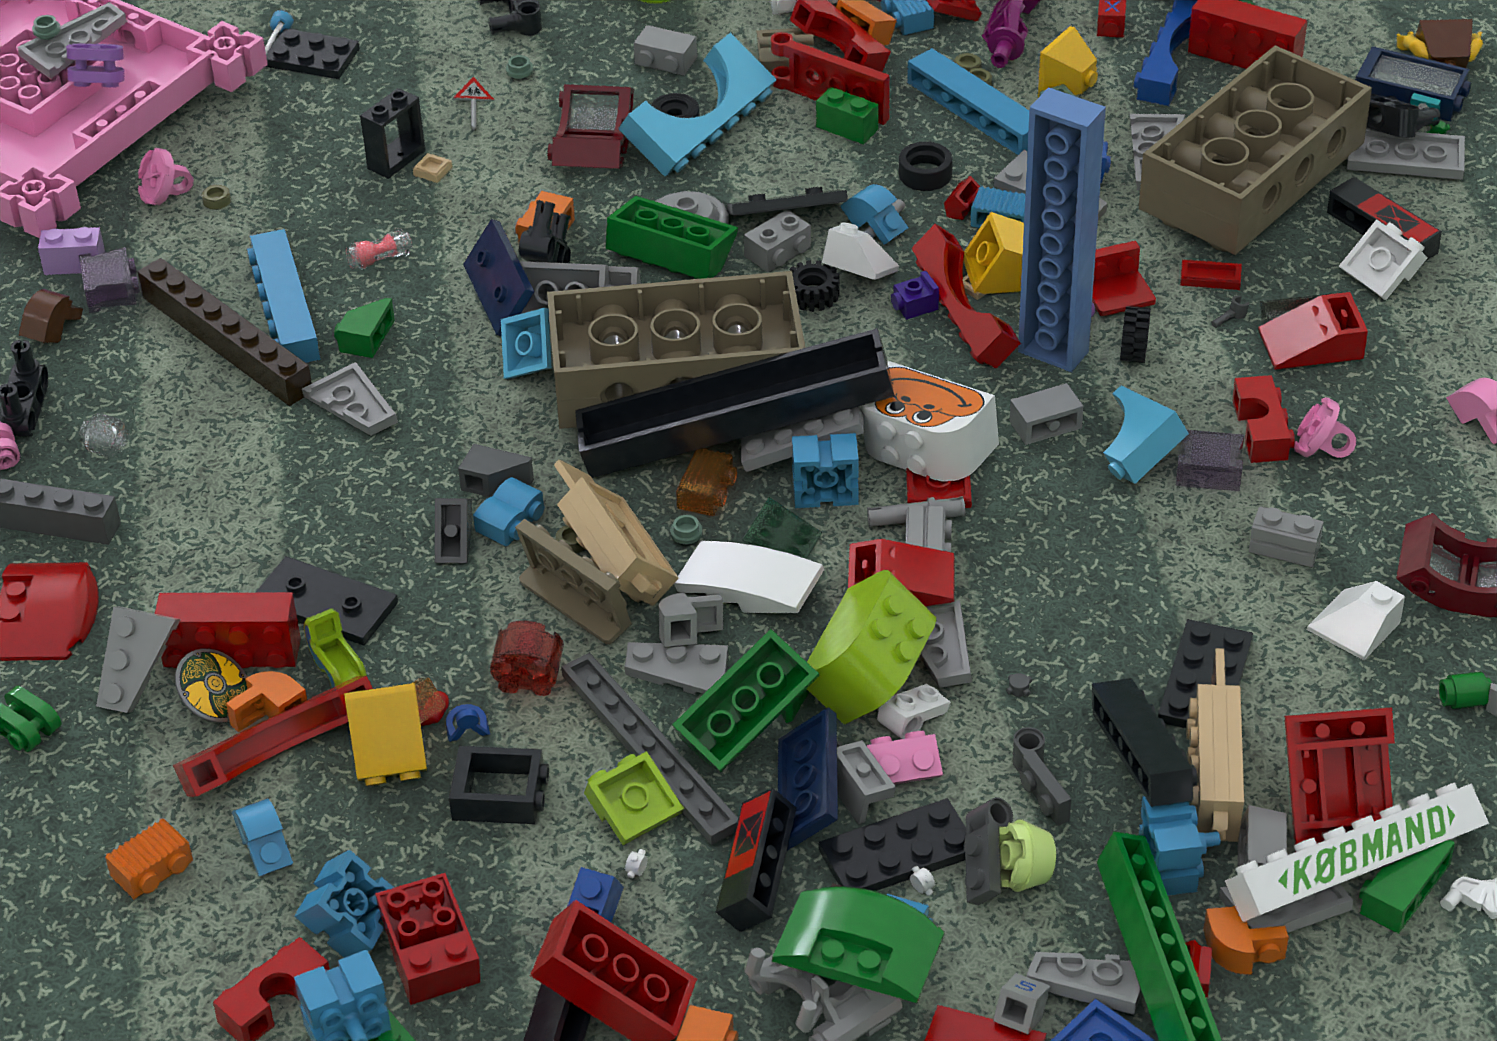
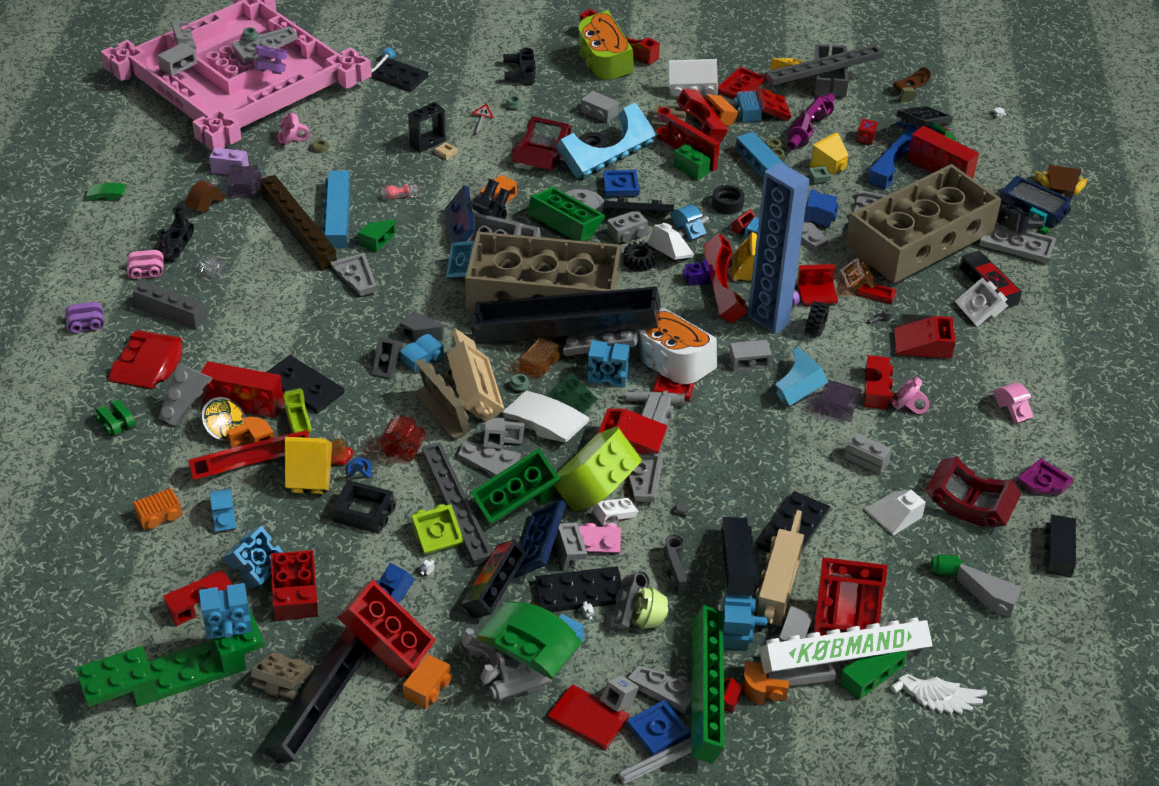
camera: 10 degrees right, 0 degrees up
none -> blue plate [603,170,640,197]
none -> clear orange bracket [840,258,875,293]

